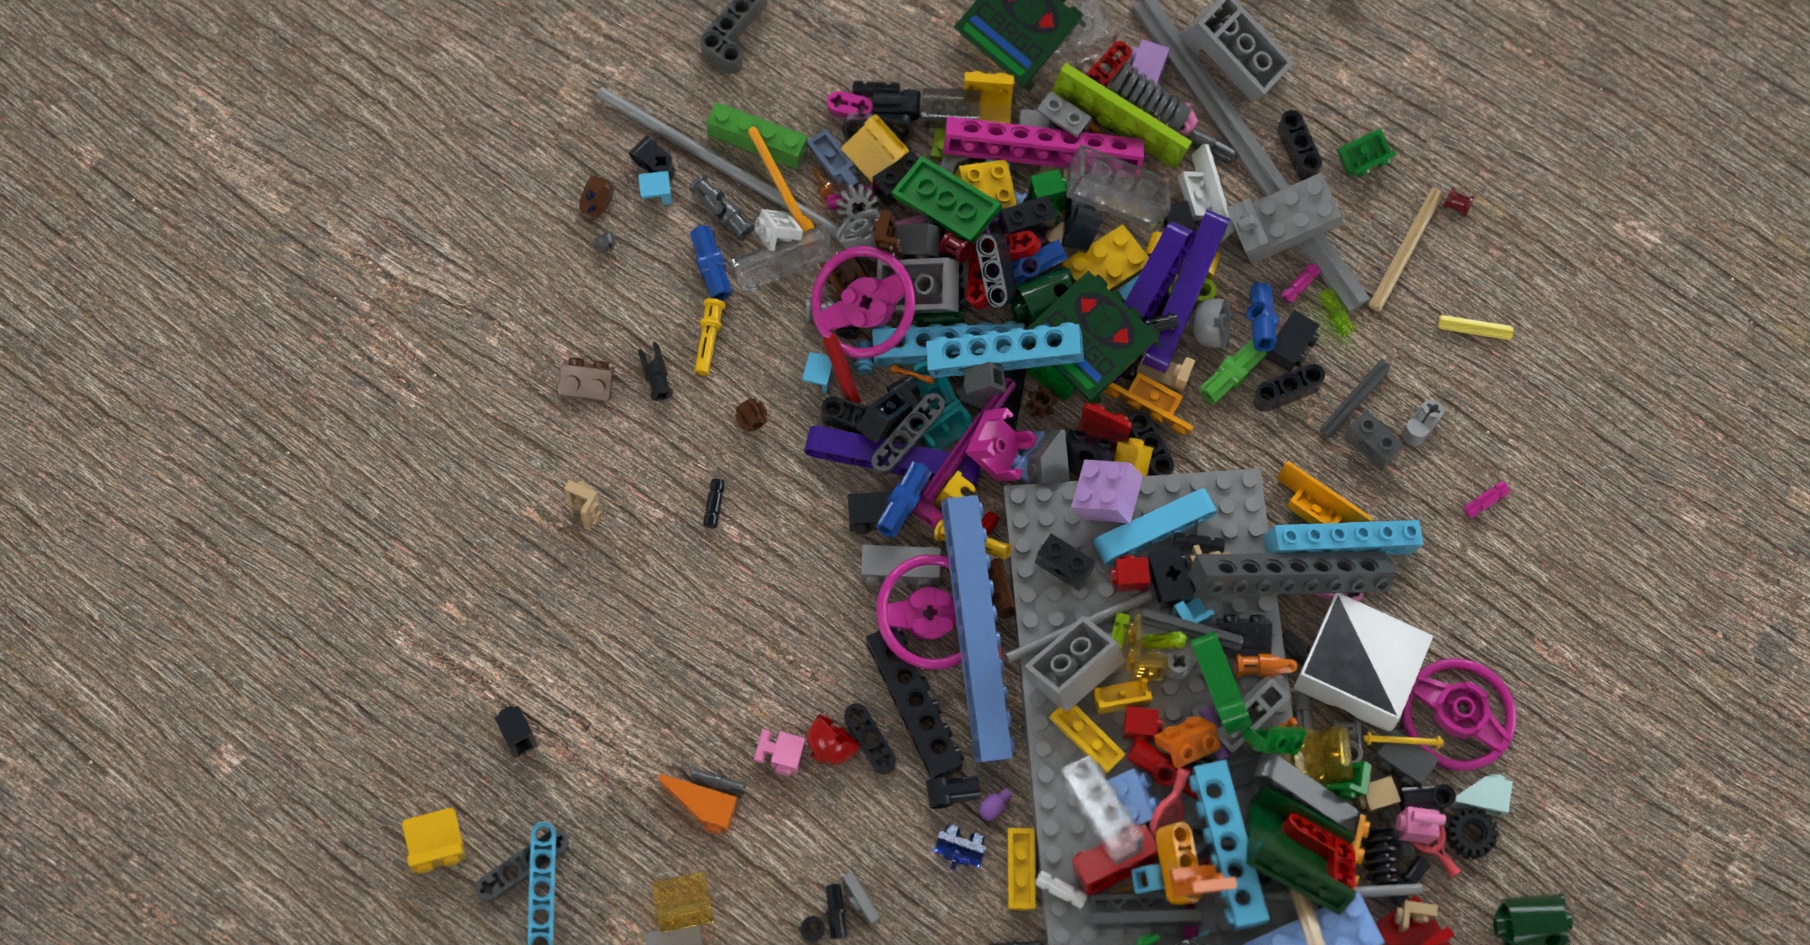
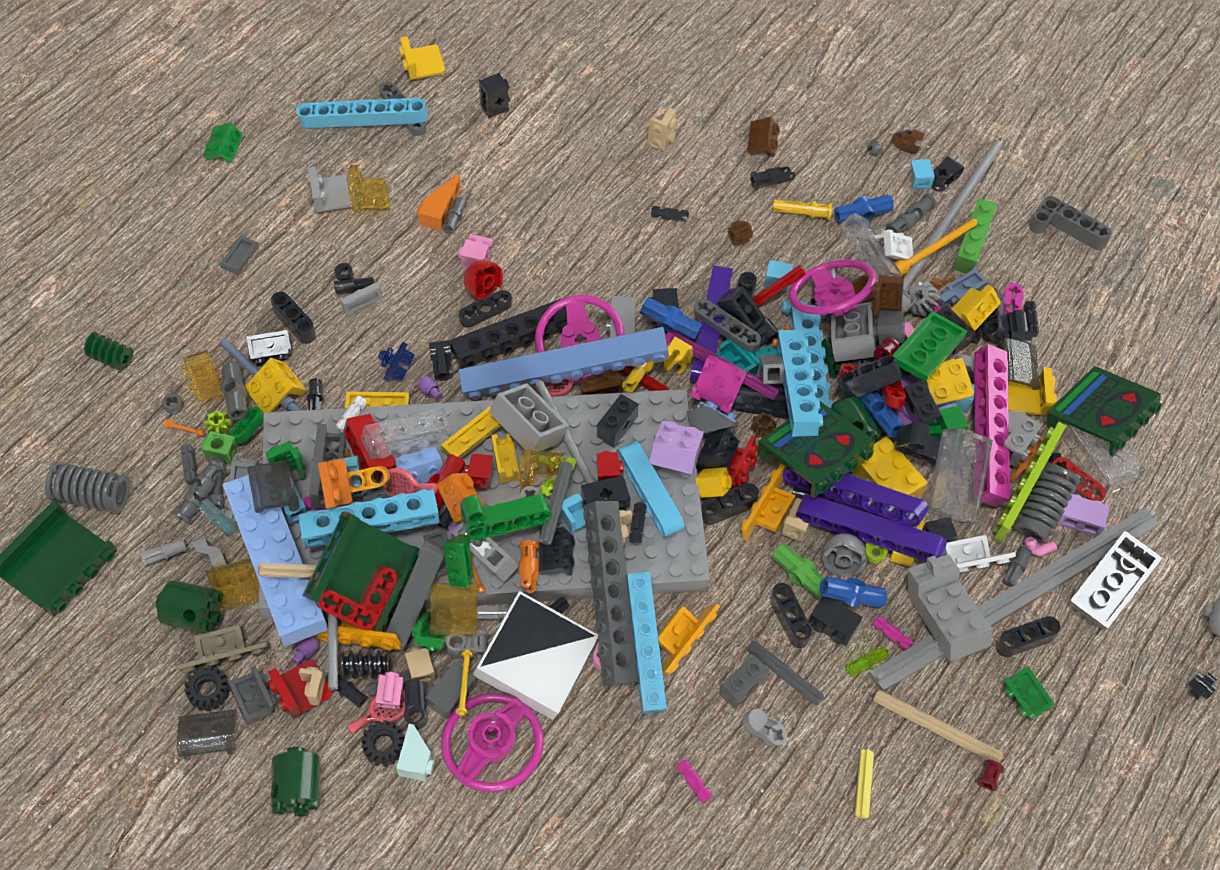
camera: 90 degrees right, 10 degrees down
black pin [1146,312,1179,333] -> none

